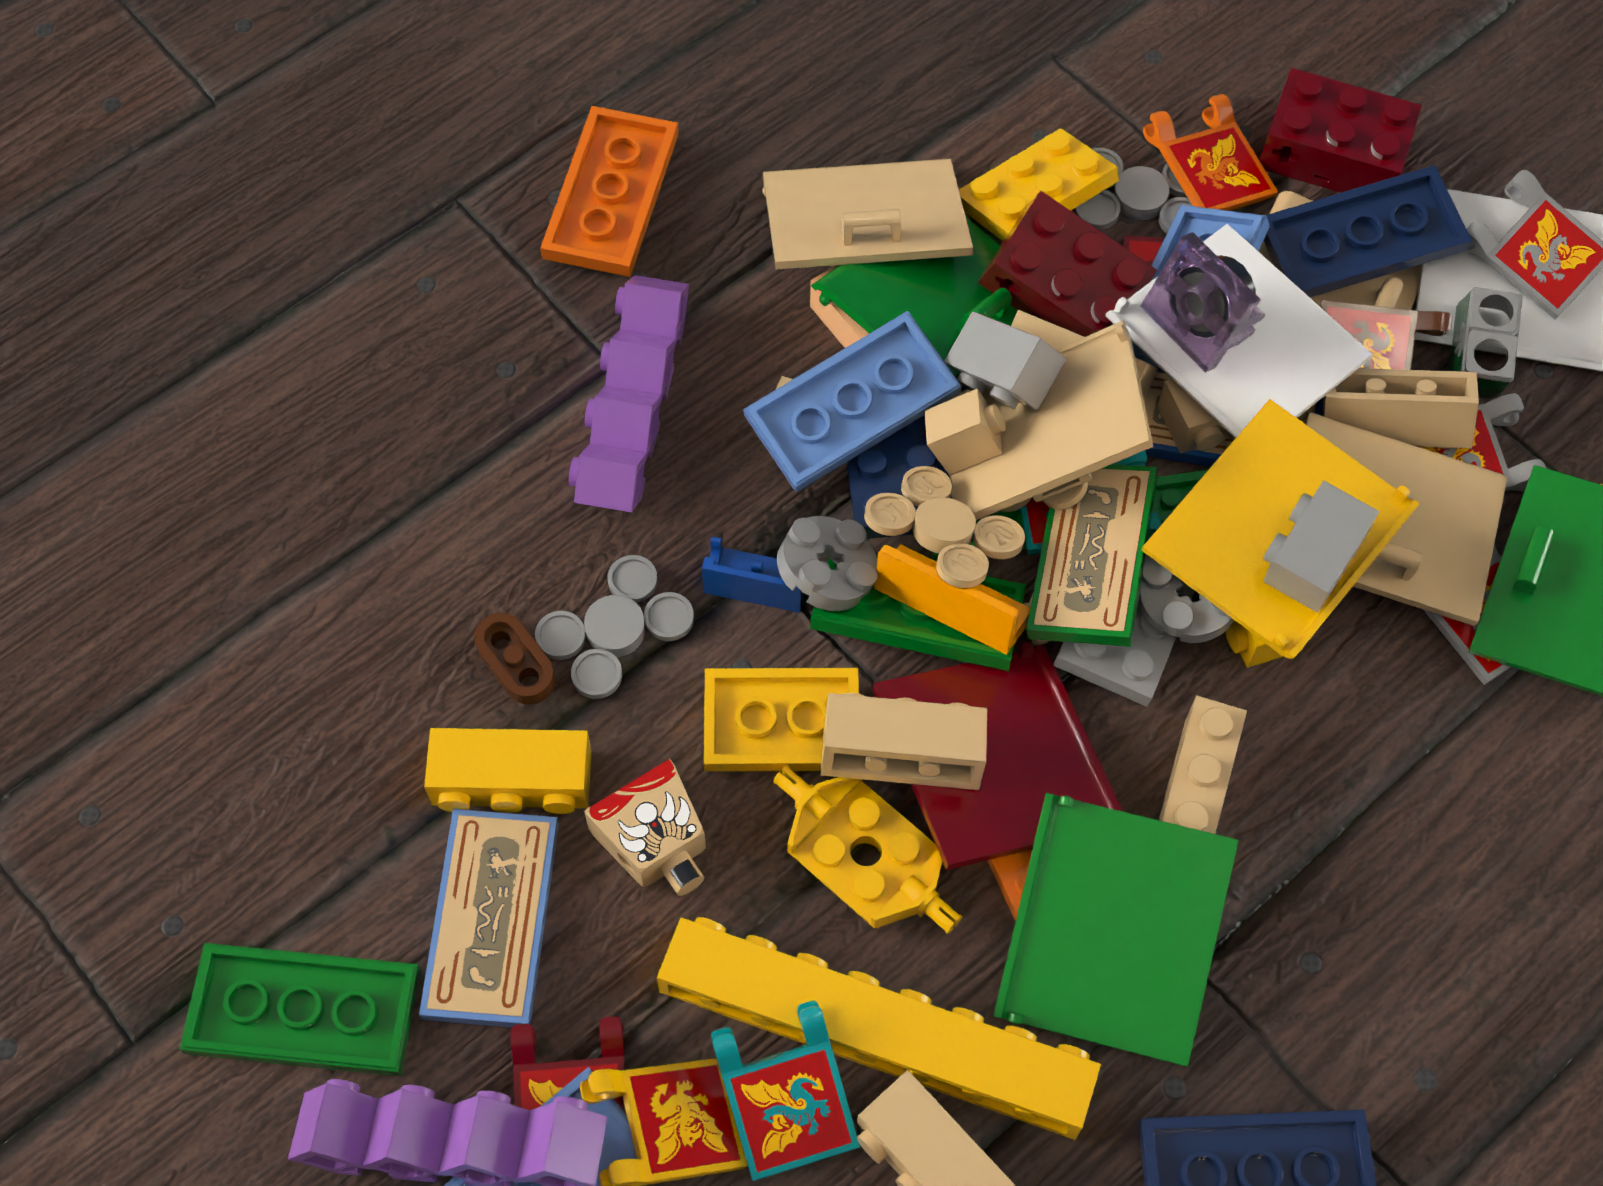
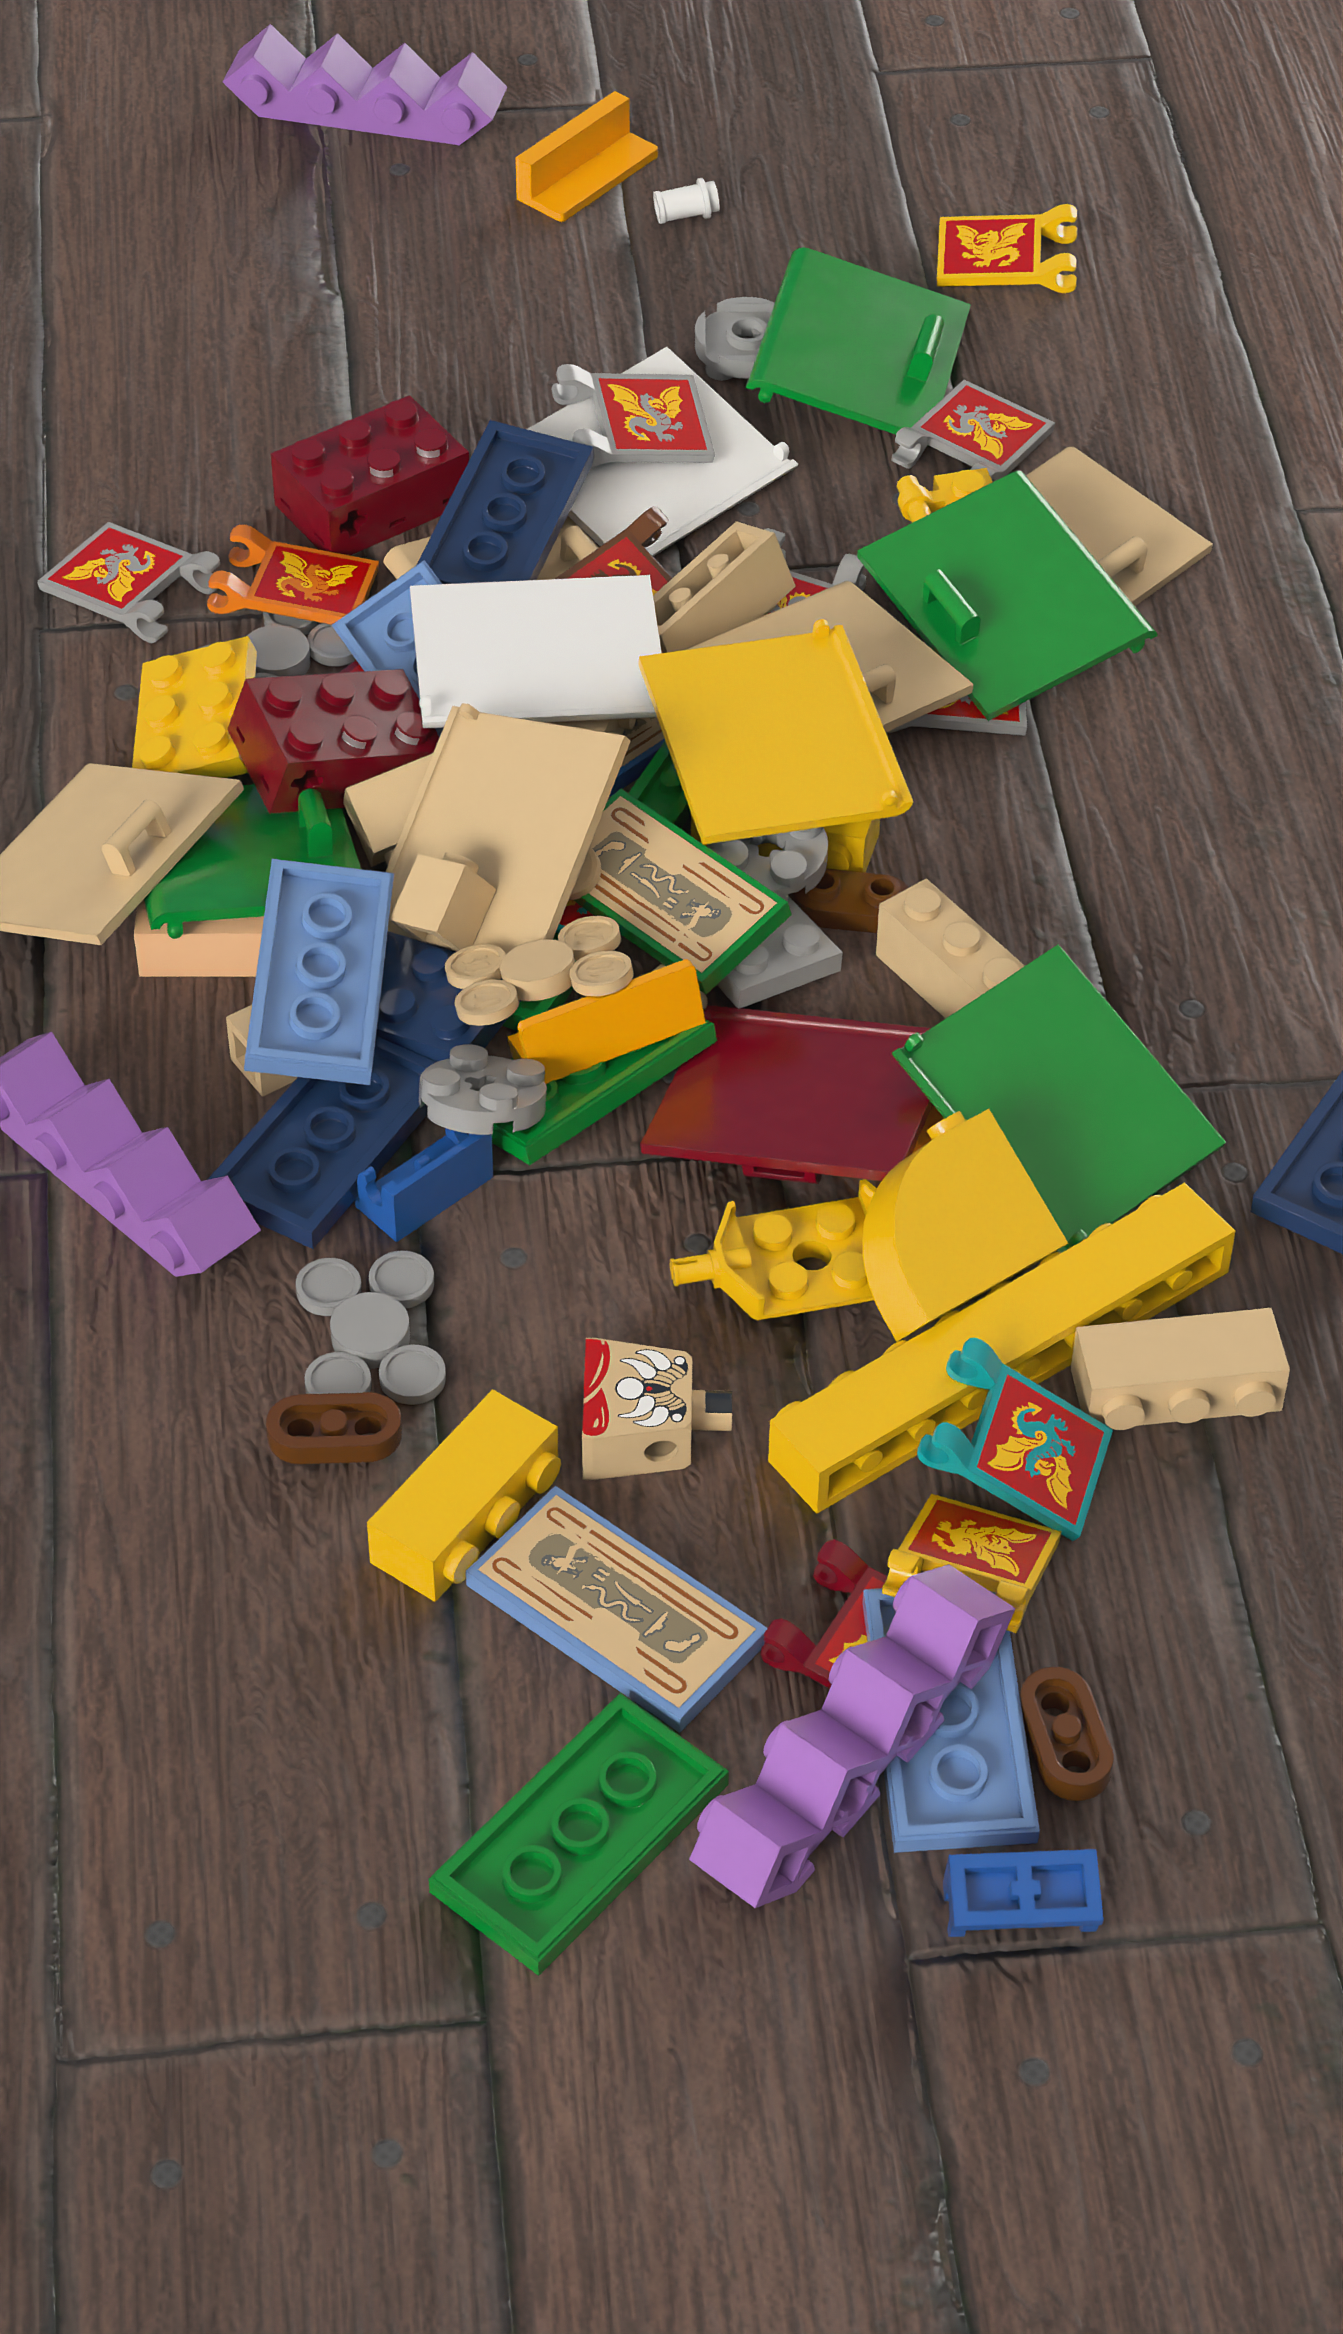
camera: 55 degrees left, 15 degrees down
yellow plate [704,668,859,772] -> none
tan brick [821,693,987,790] -> none
light grey brick [944,311,1066,410] -> none
clear purple piece [1140,232,1266,373] -> none
light grey brick [1263,480,1380,613] -> none
light grey piece [1449,287,1523,399] -> none
none -> flag [38,522,220,643]
none -> dark blue plate [207,1035,436,1249]
none -> reddish brown plate [792,868,909,933]
none -> yellow brick [862,1109,1068,1342]

